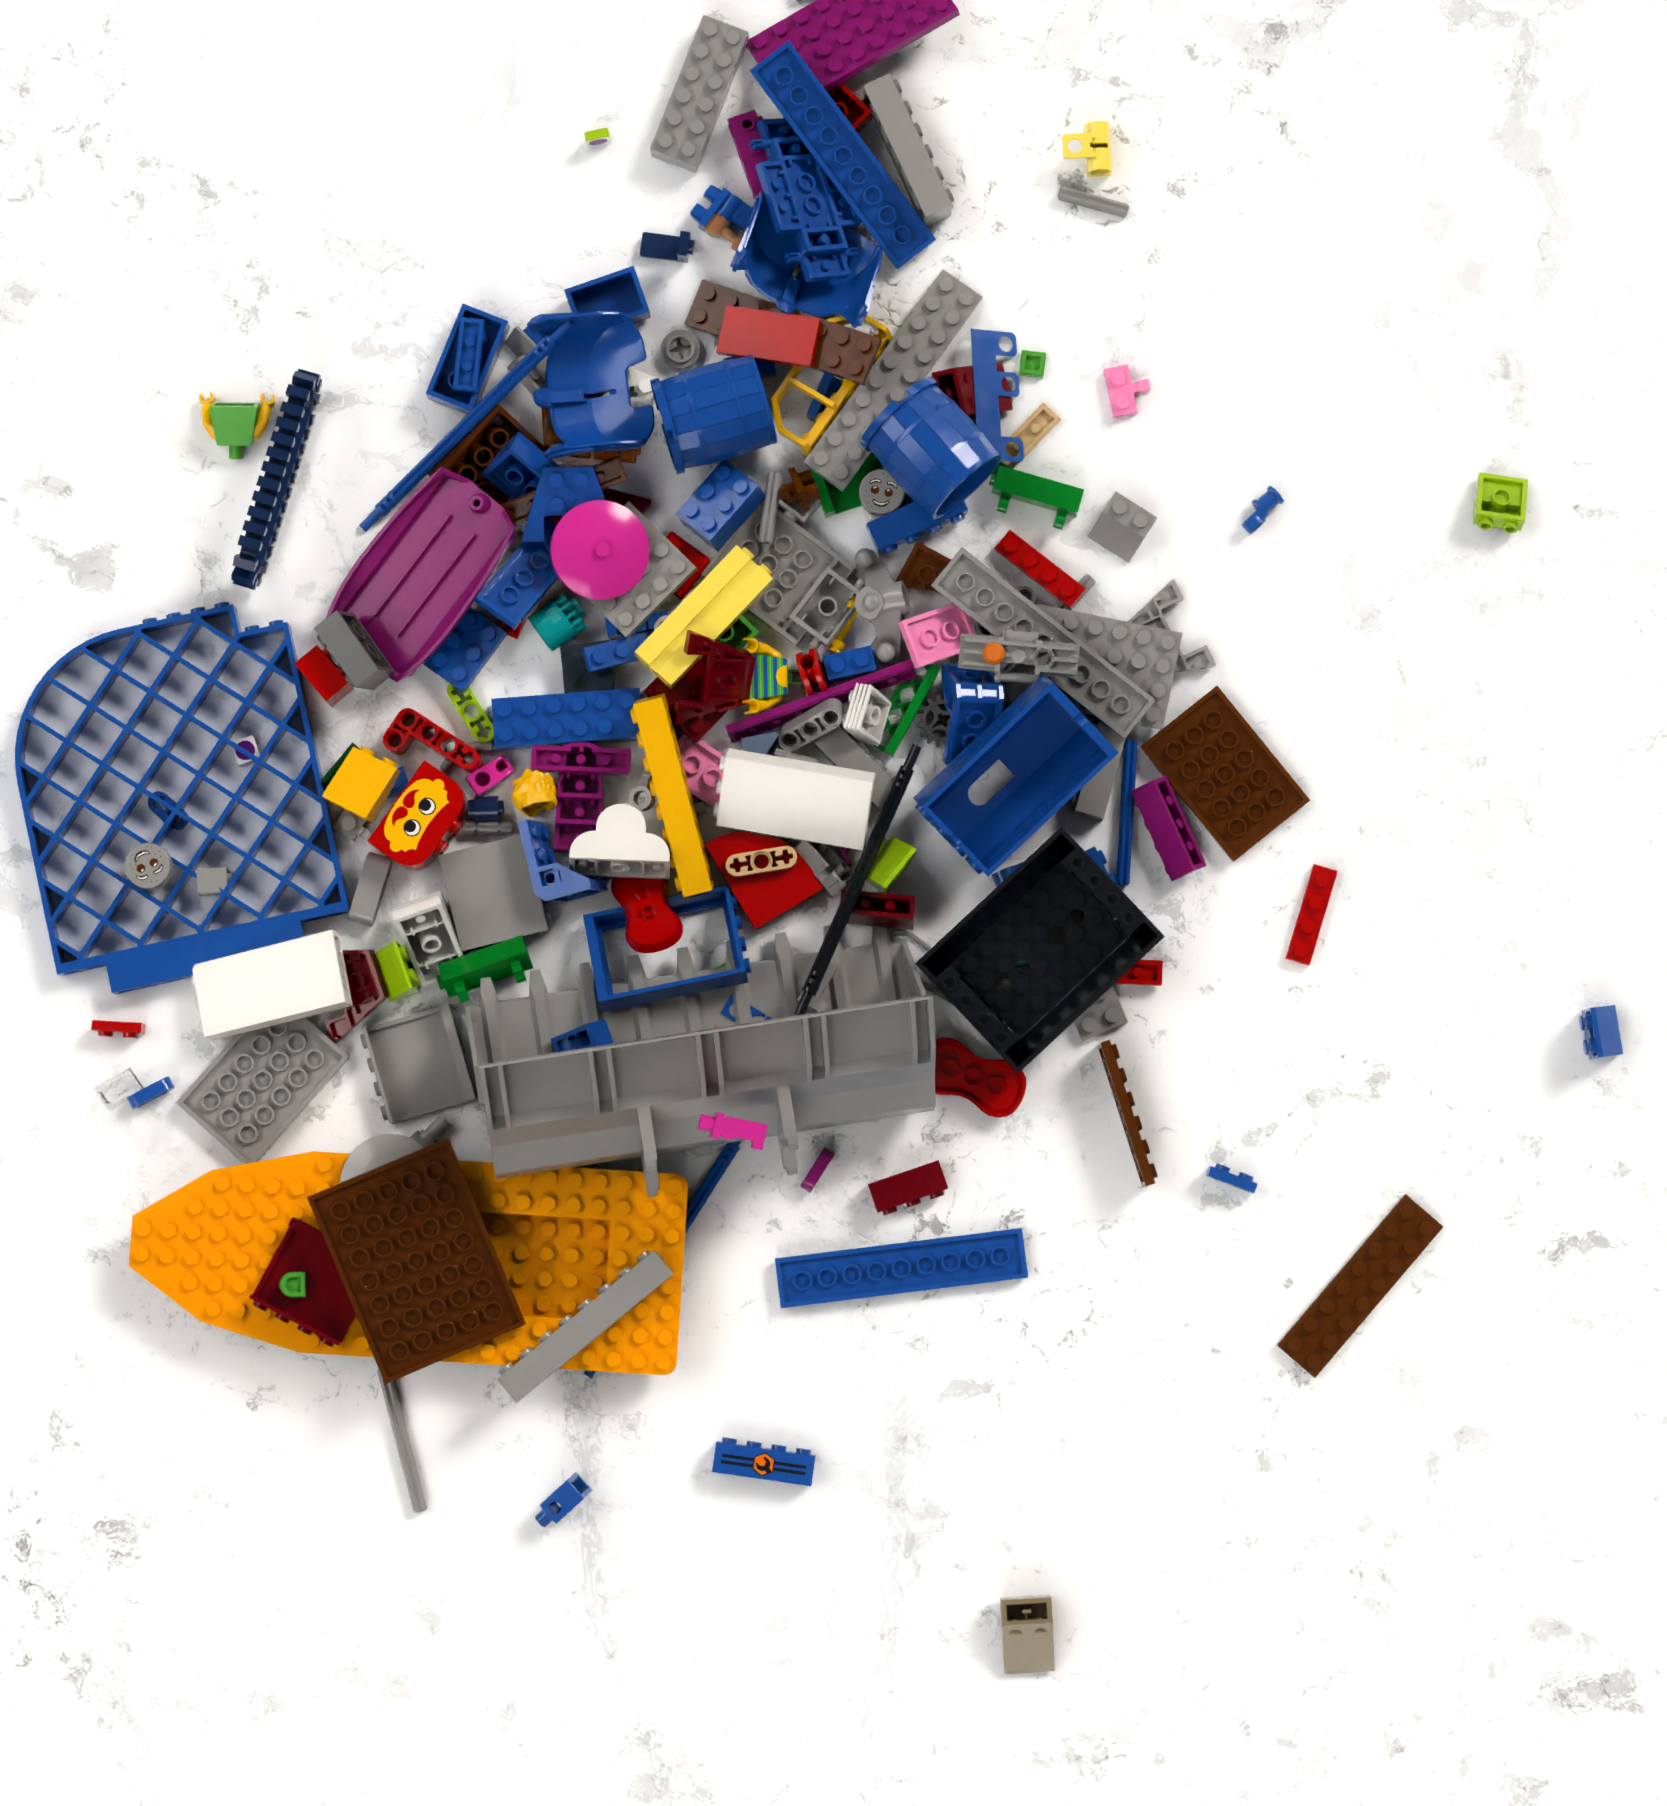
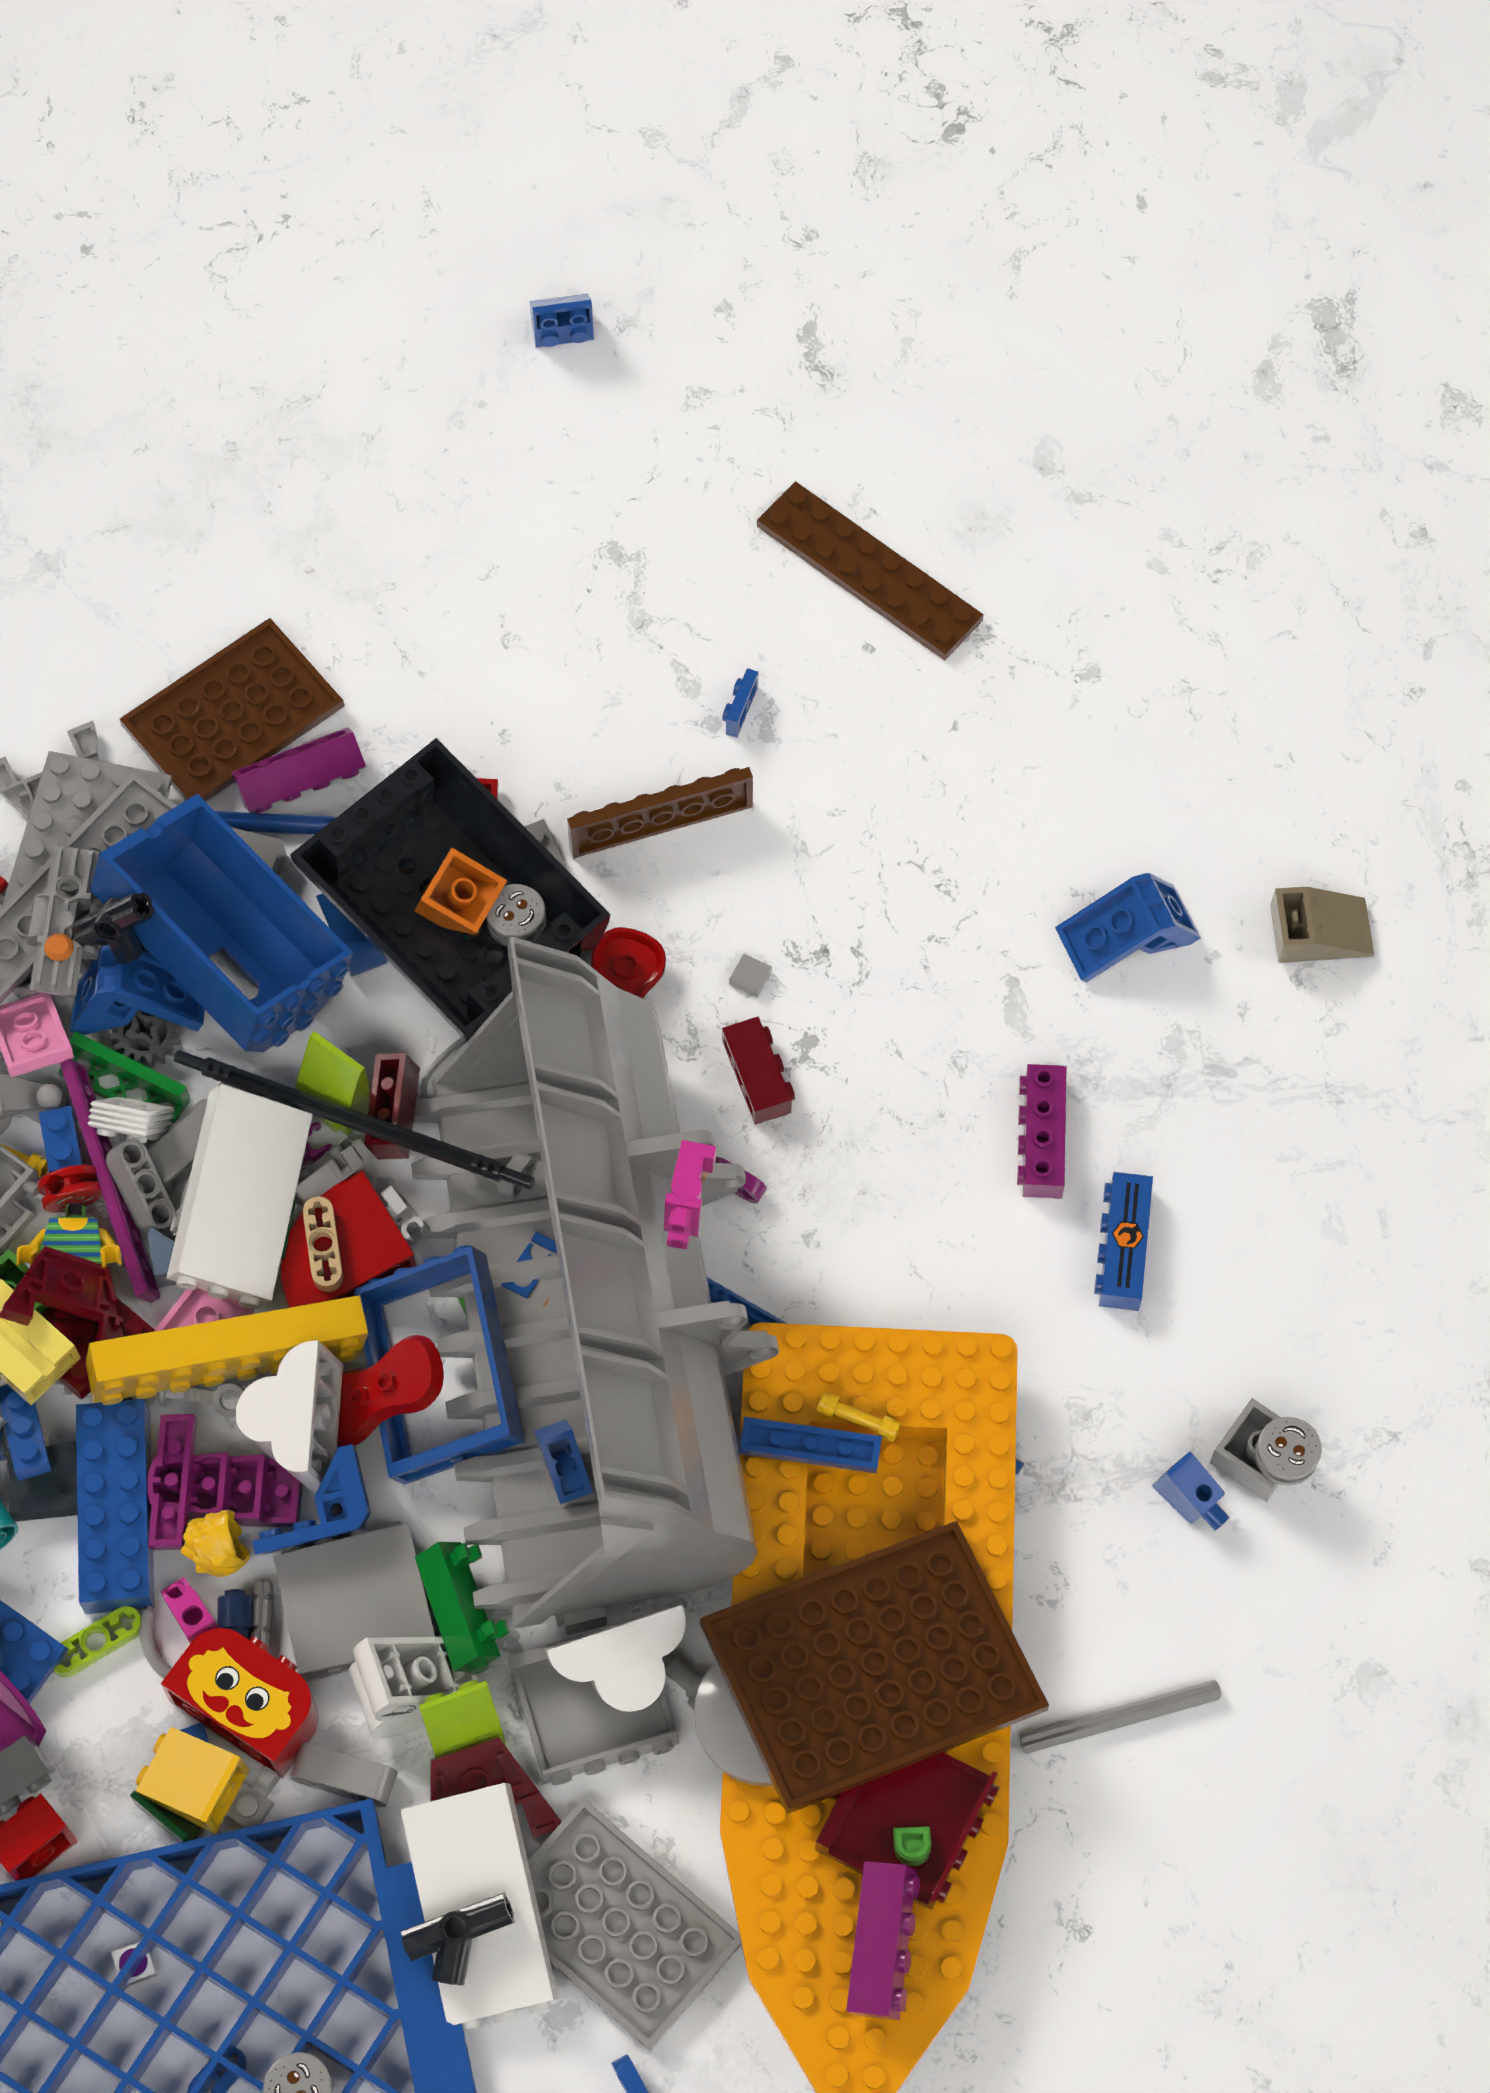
camera: 90 degrees left, 20 degrees down
light grey brick [196,867,233,897] -> none
red beam [383,708,483,773] -> none
light grey brick [497,1250,674,1403] -> none
blue plate [775,1228,1028,1308] -> none
red plate [1285,864,1338,966] -> none
none -> black piece [71,892,155,964]
none -> light grey plate [381,1185,430,1244]
none -> black piece [401,1892,515,1986]
none -> orange slope [414,848,507,935]
none -> light grey head [486,884,546,947]
none -> white brick [544,1604,686,1712]
none -> light grey tile [729,954,772,997]
none -> blue plate [739,1417,882,1474]
none -> yellow bar [817,1392,901,1442]
none -> magenta brick [846,1861,920,2020]
none -> magenta brick [1017,1064,1067,1199]
none -> blue bracket [1055,872,1201,983]
none -> light grey brick [1210,1398,1281,1502]
none -> light grey head [1255,1417,1322,1485]

